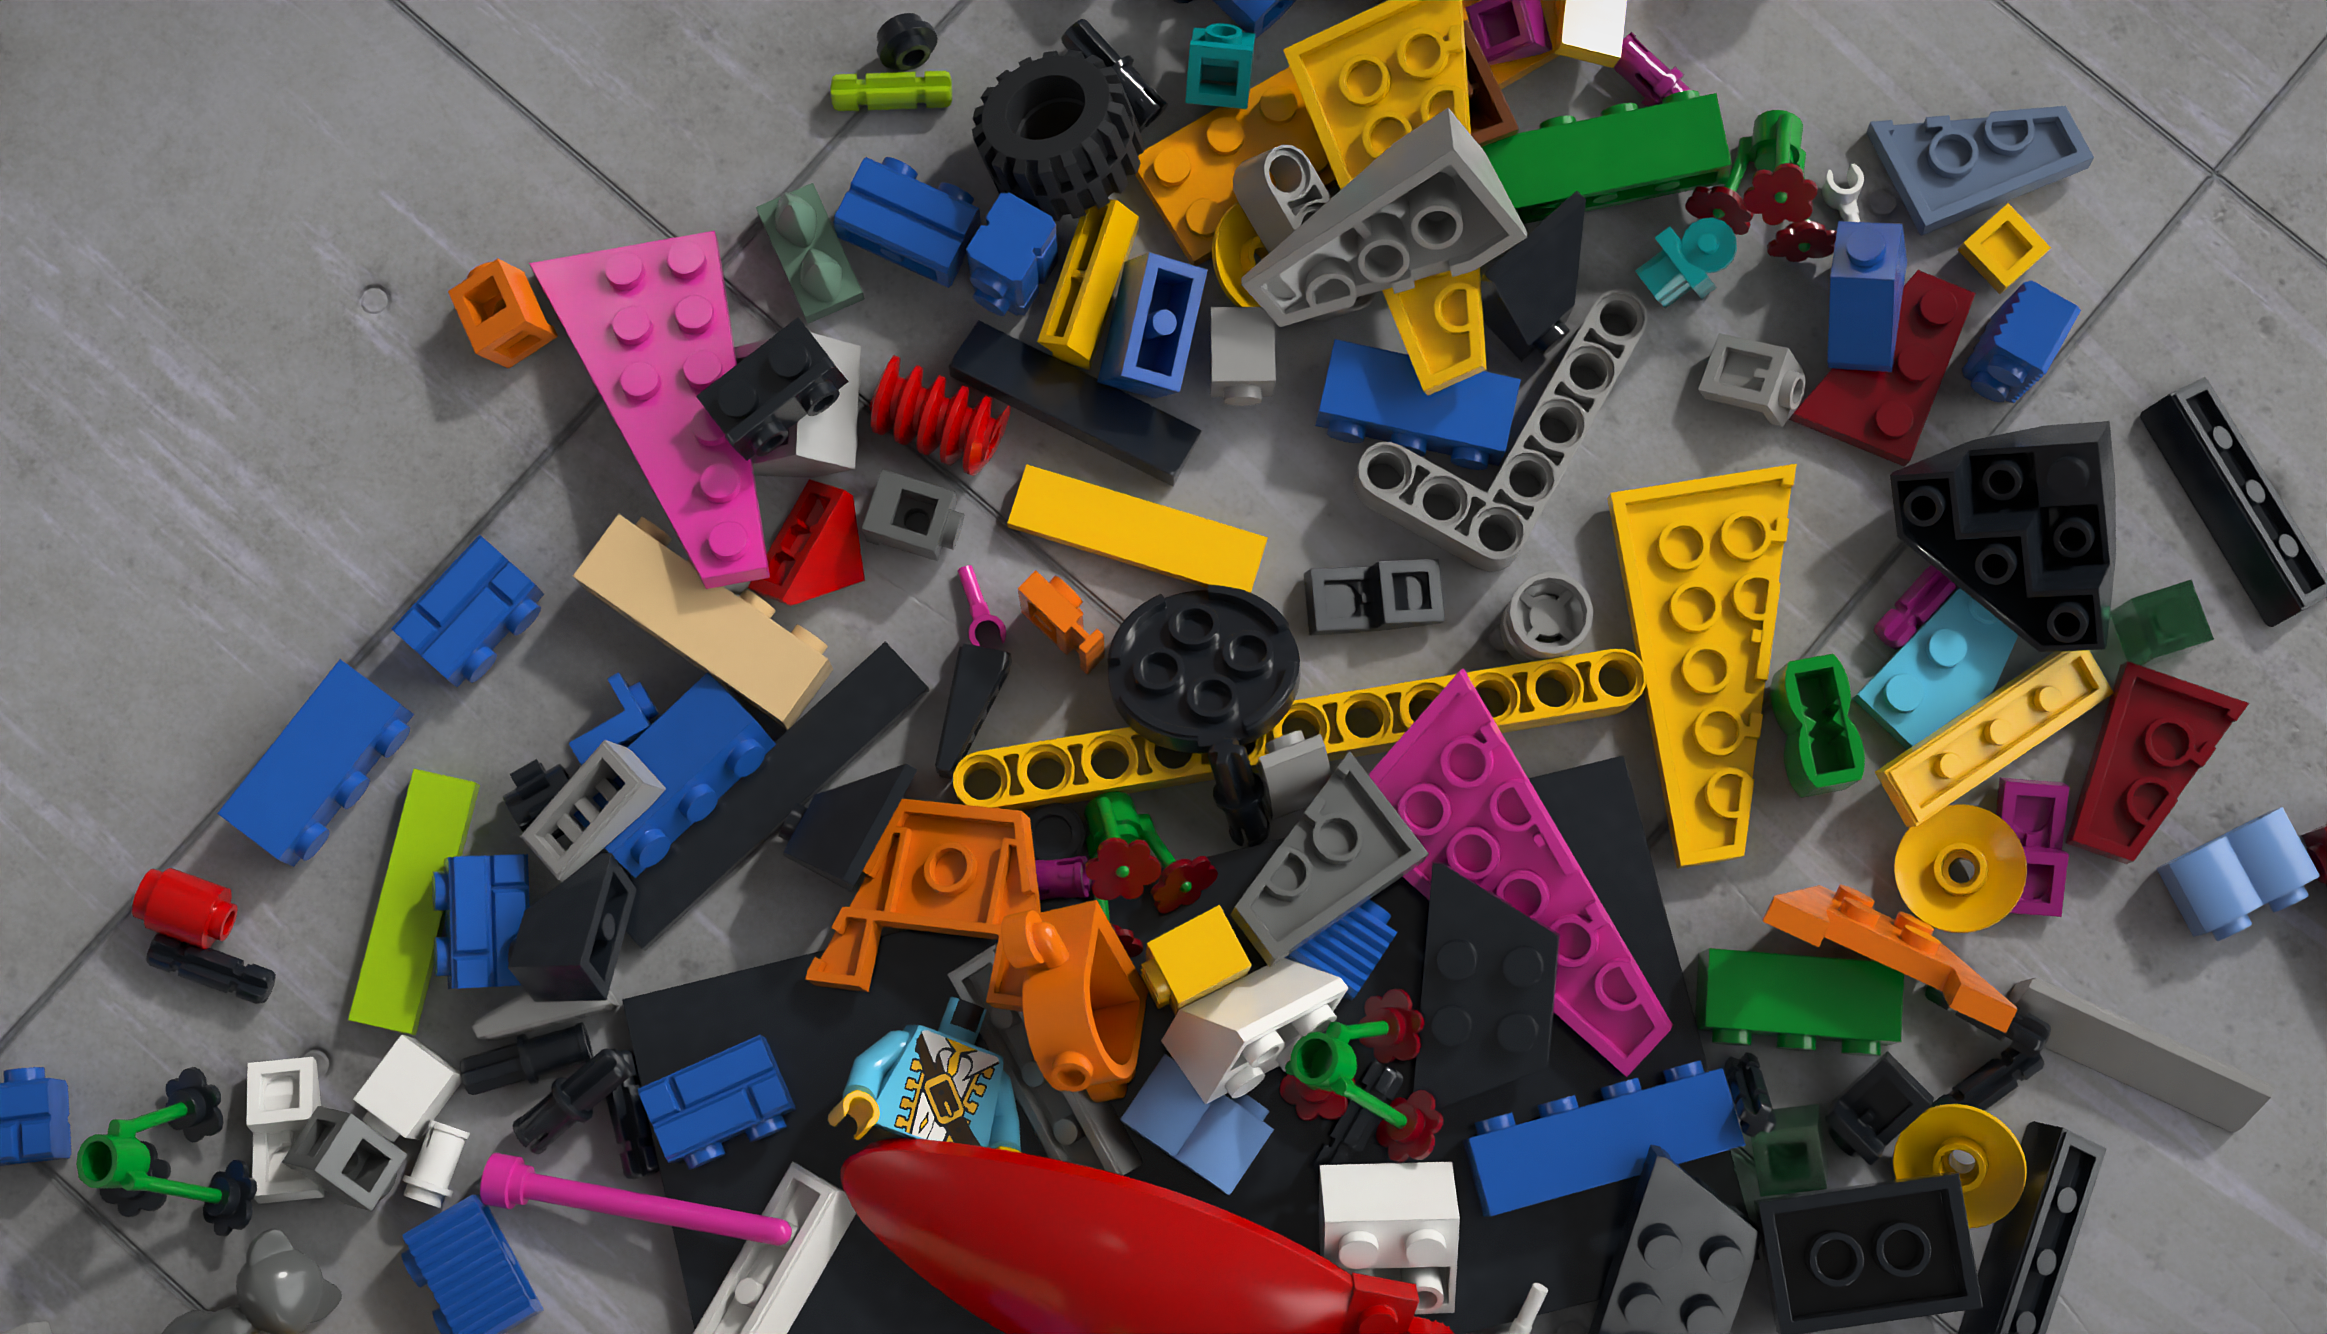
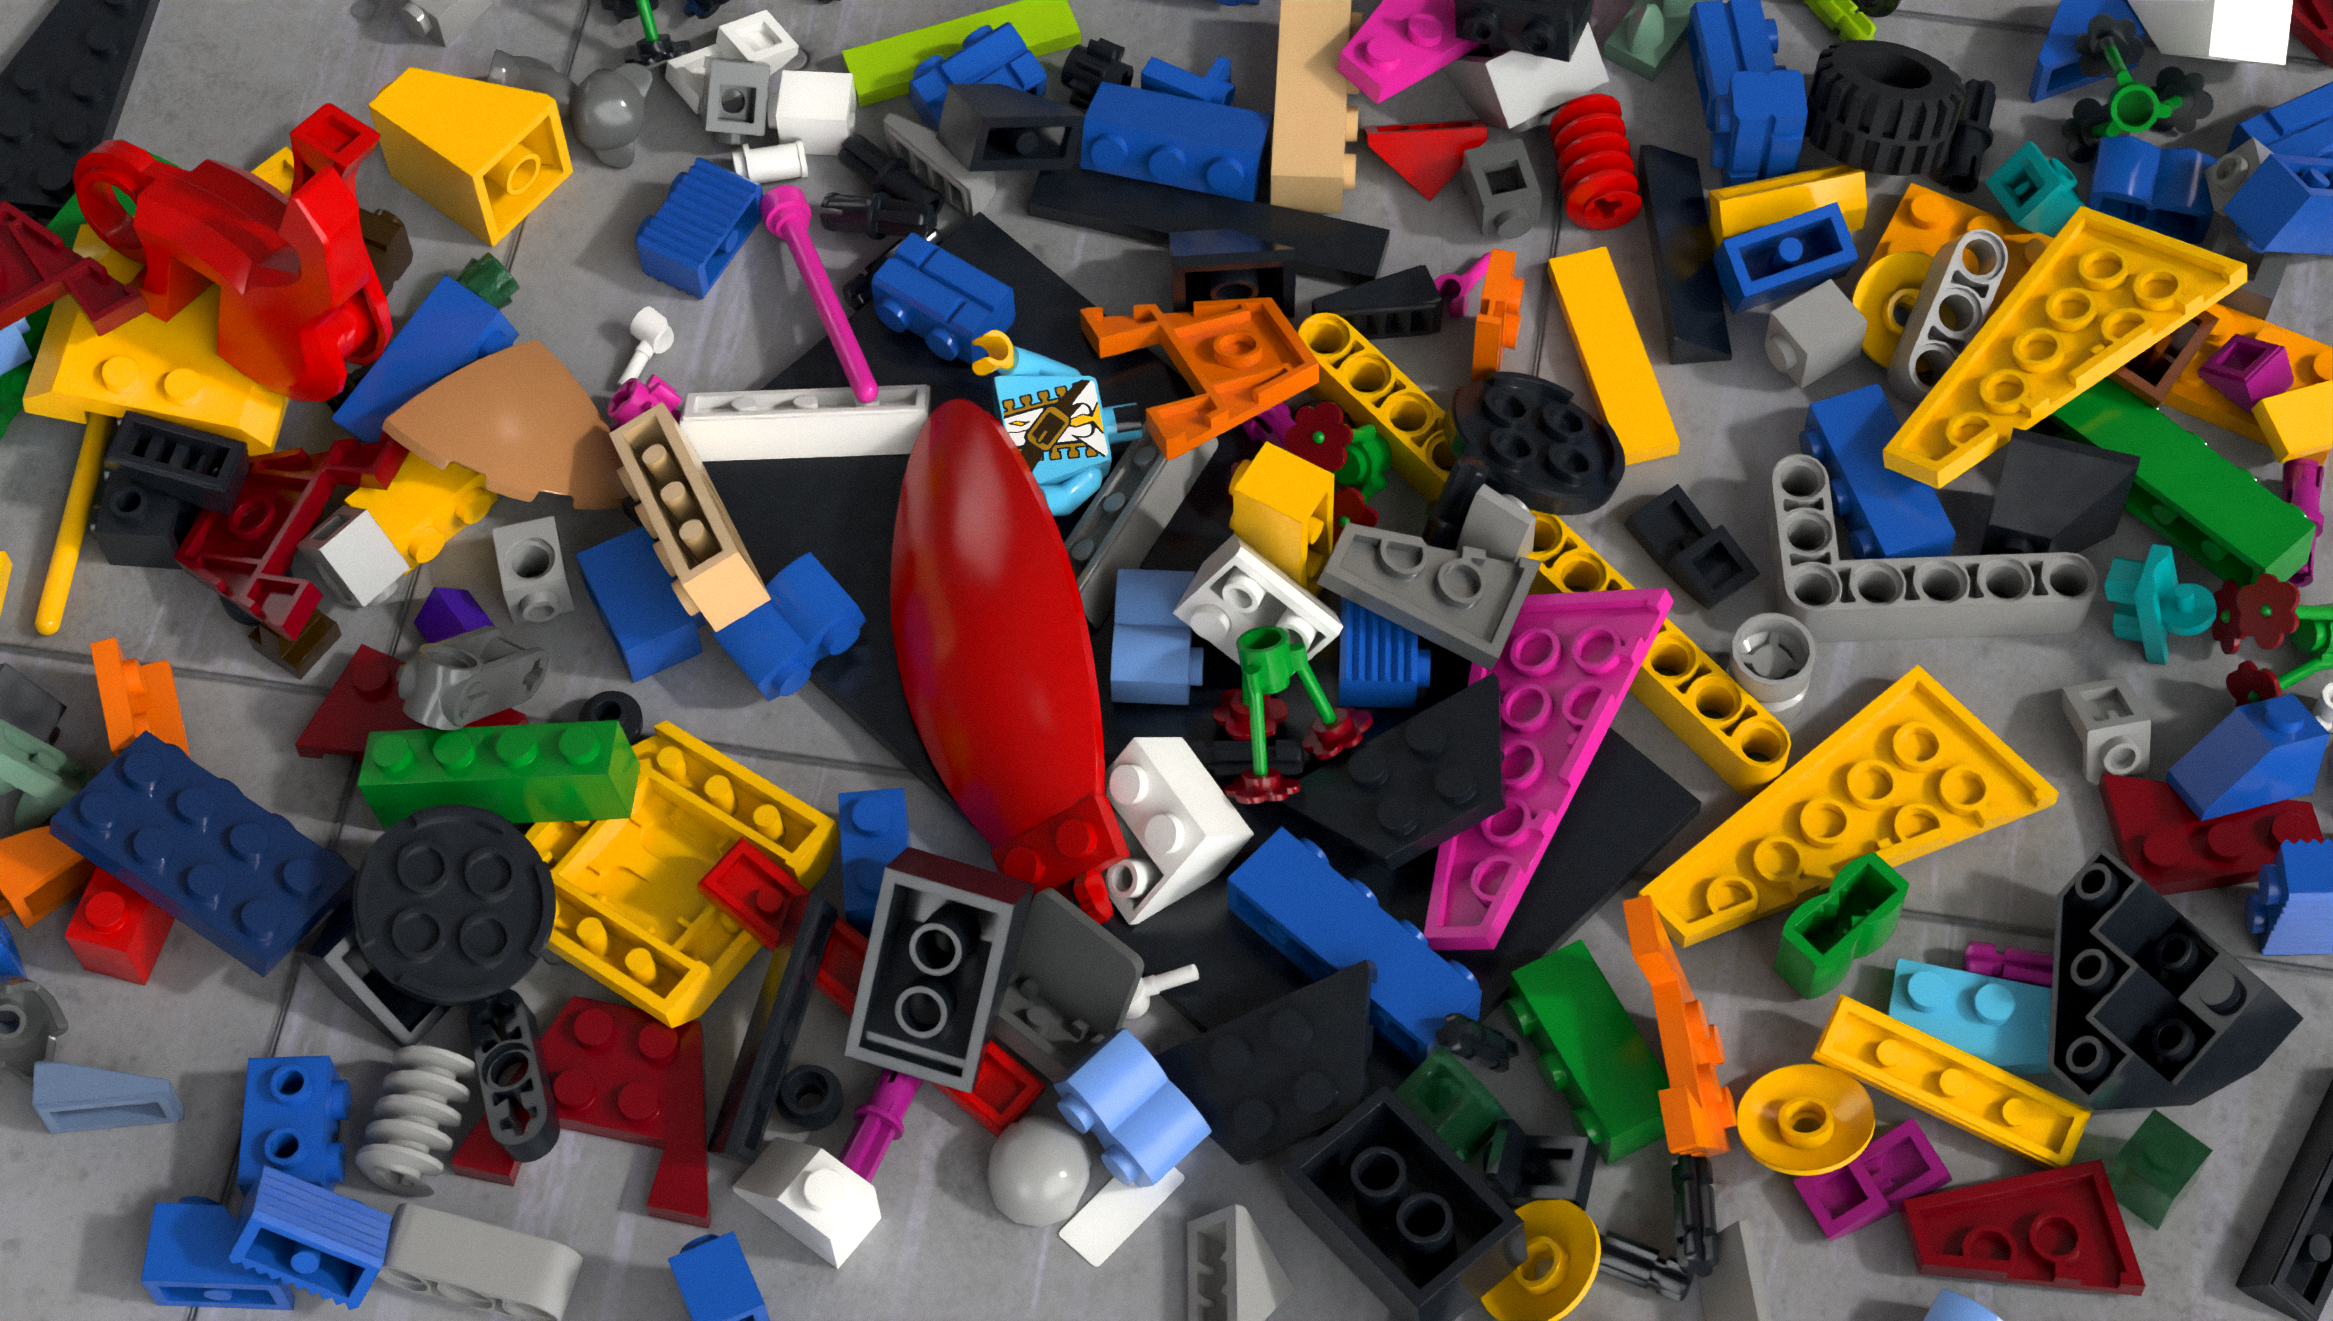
camera: 65 degrees right, 20 degrees down
light grey slope [520,740,666,881] -> none
orange piece [1001,900,1148,1103] -> none
light grey wedge [1241,108,1527,327] -> none

